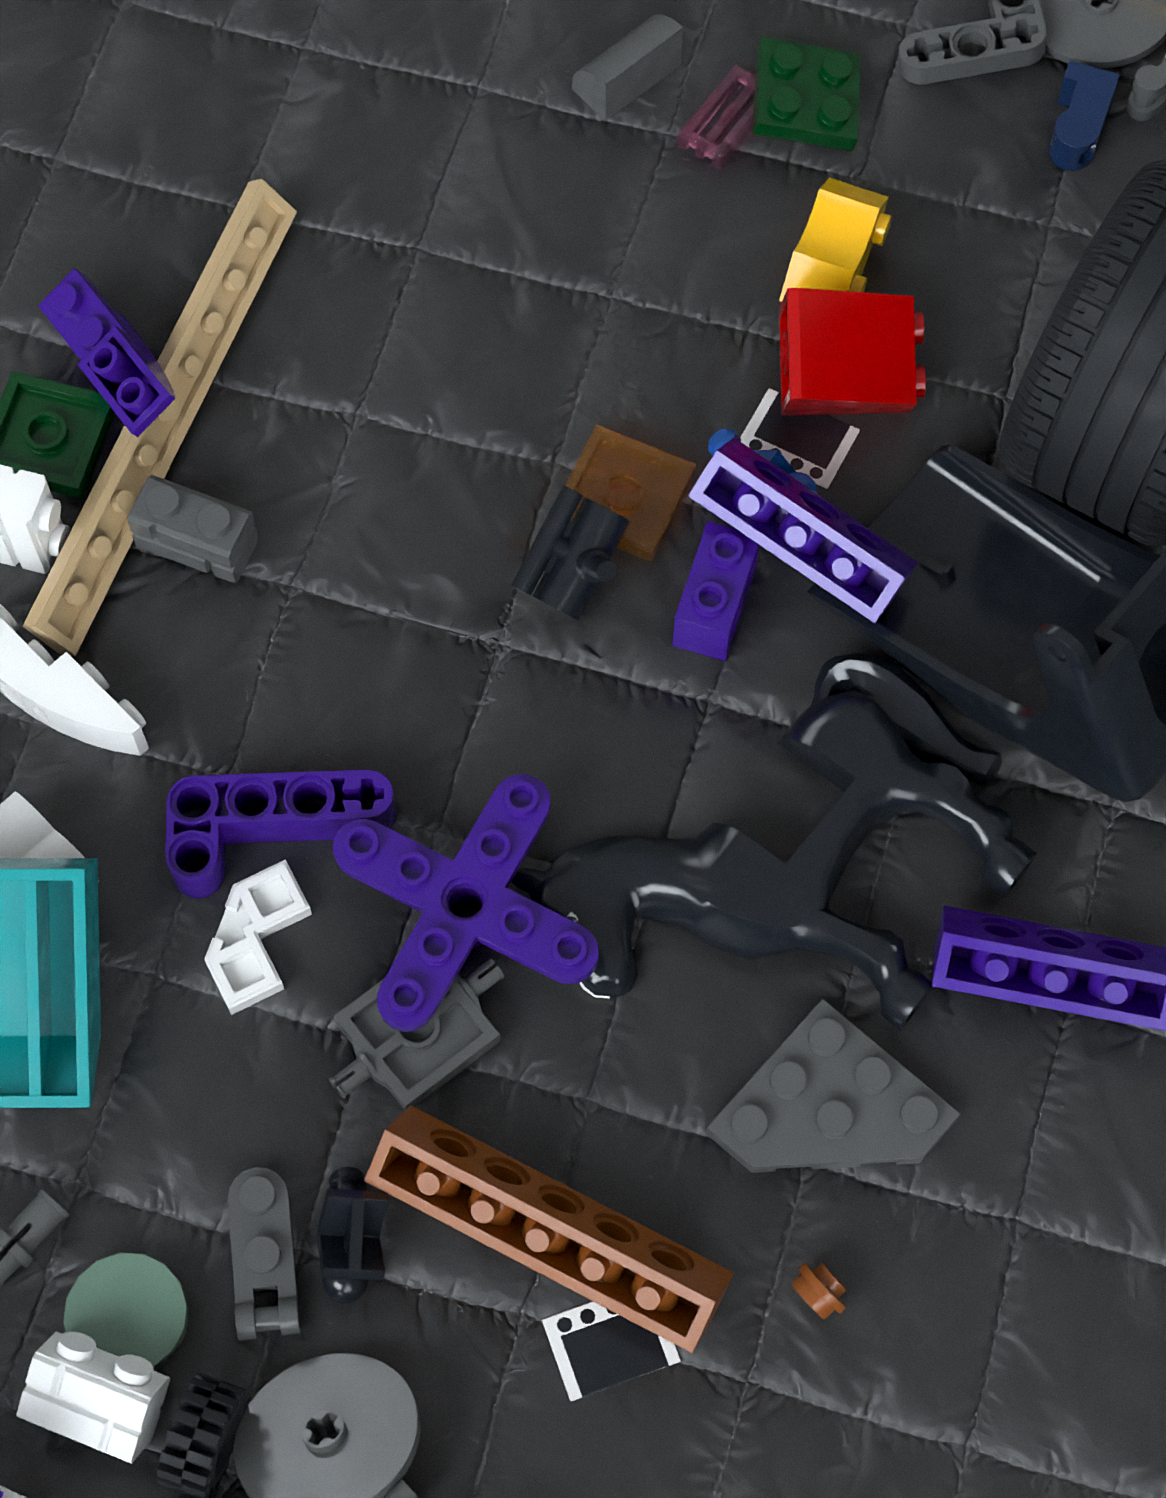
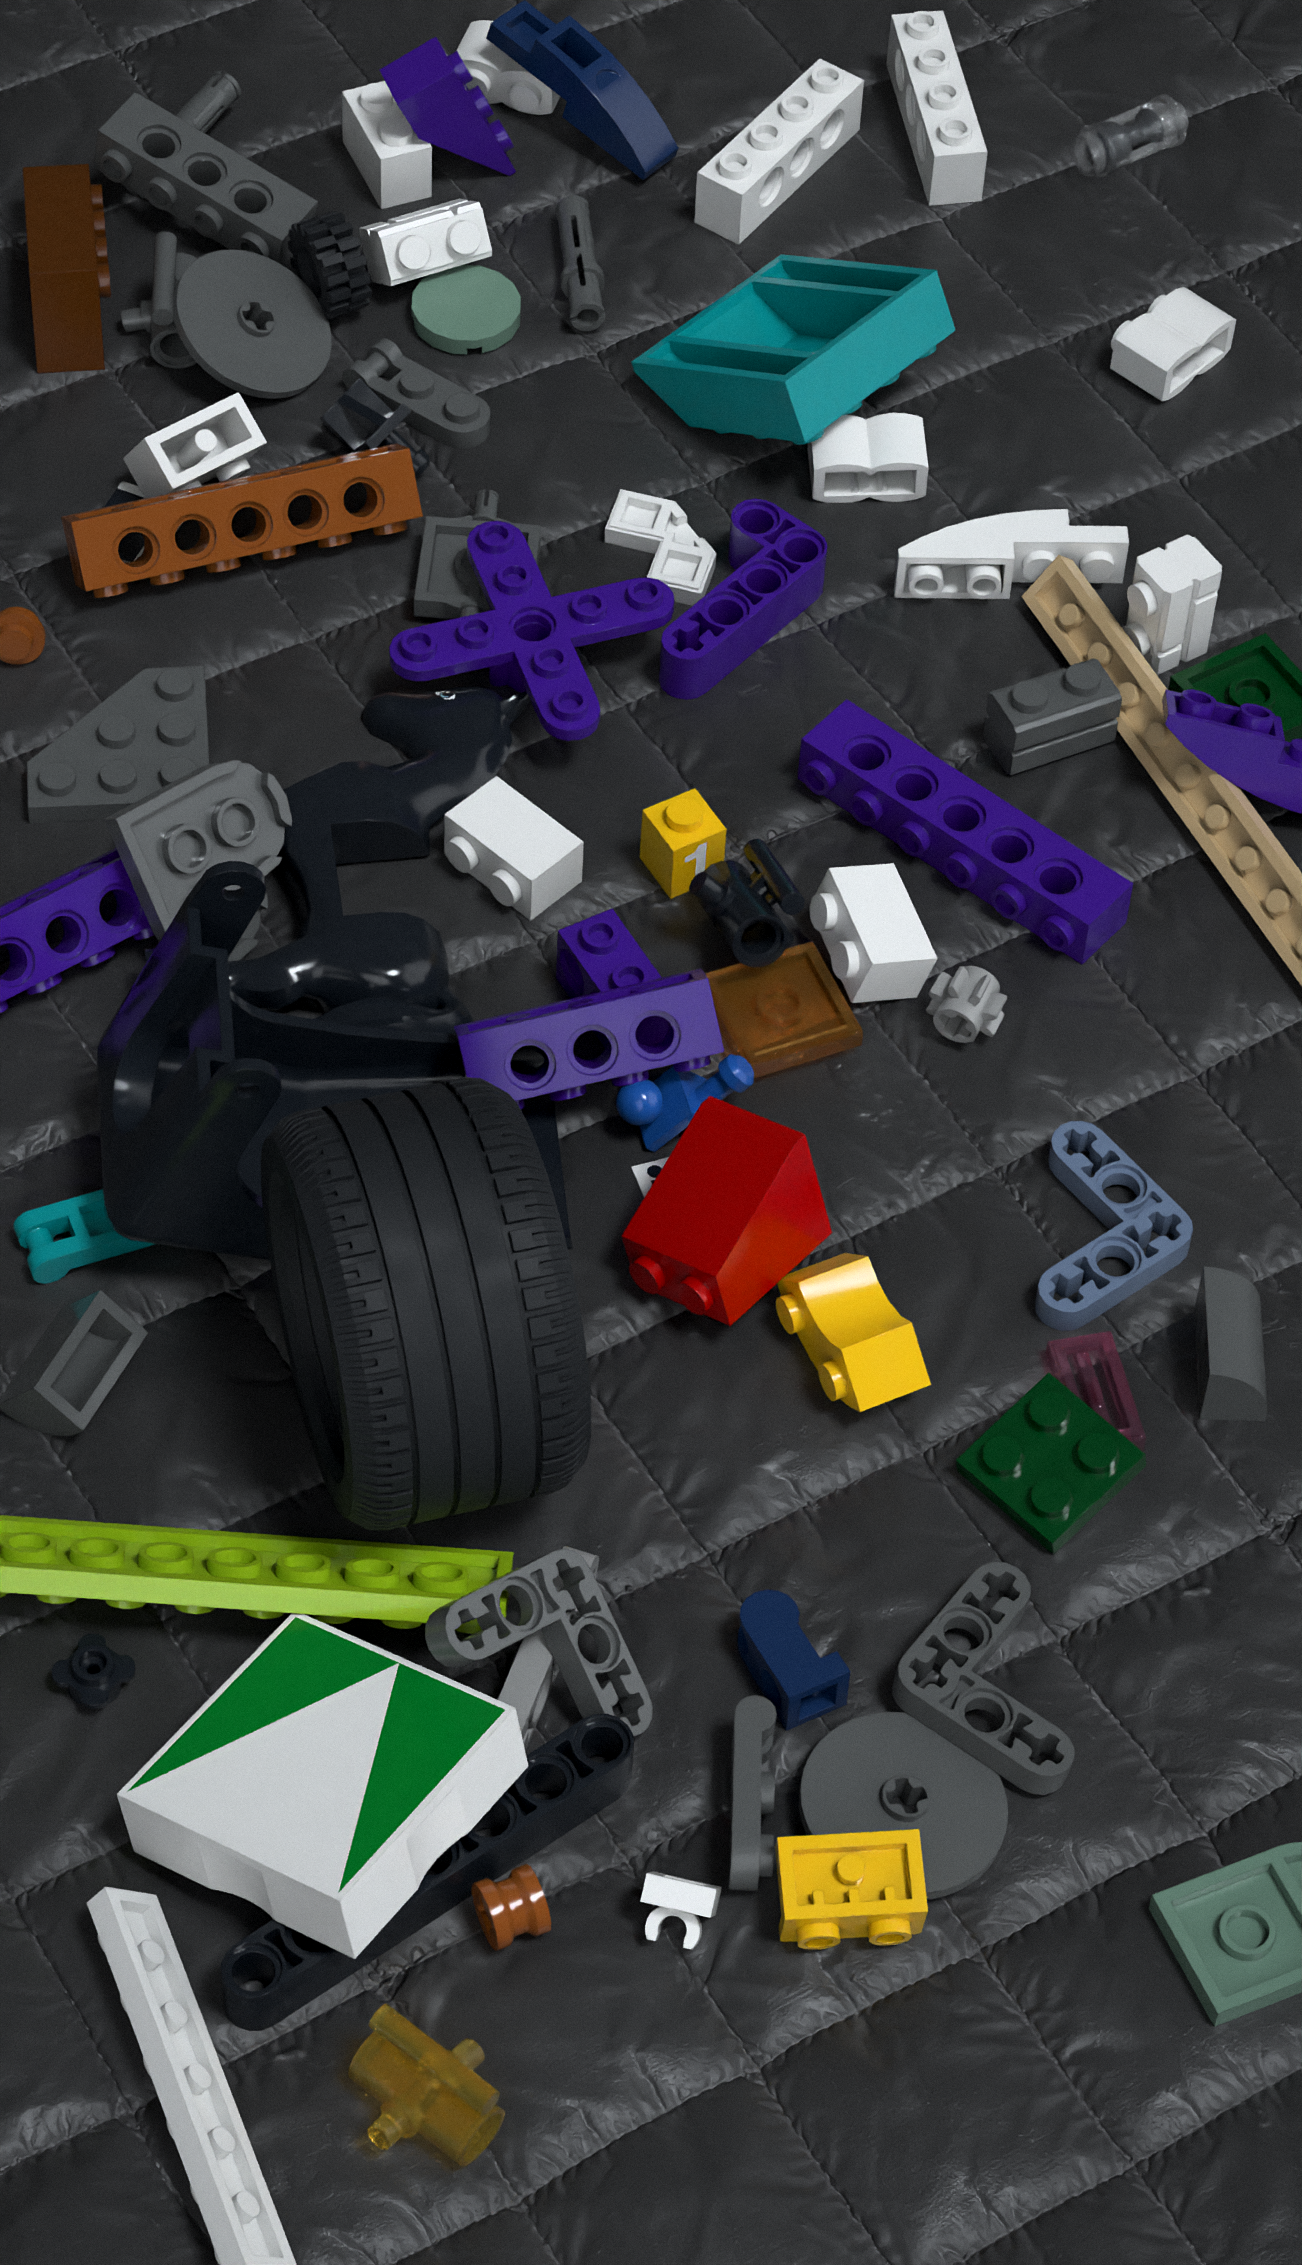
camera: 130 degrees right, 15 degrees down
none -> dark grey plate [104,760,292,962]
none -> white brick [123,392,267,498]
none -> white brick [444,776,584,921]
none -> yellow brick [640,788,727,899]
none -> dark purple brick [797,699,1133,964]
none -> white brick [809,863,938,1003]
none -> light grey gear [926,966,1007,1043]
none -> sand blue beam [1035,1121,1193,1331]

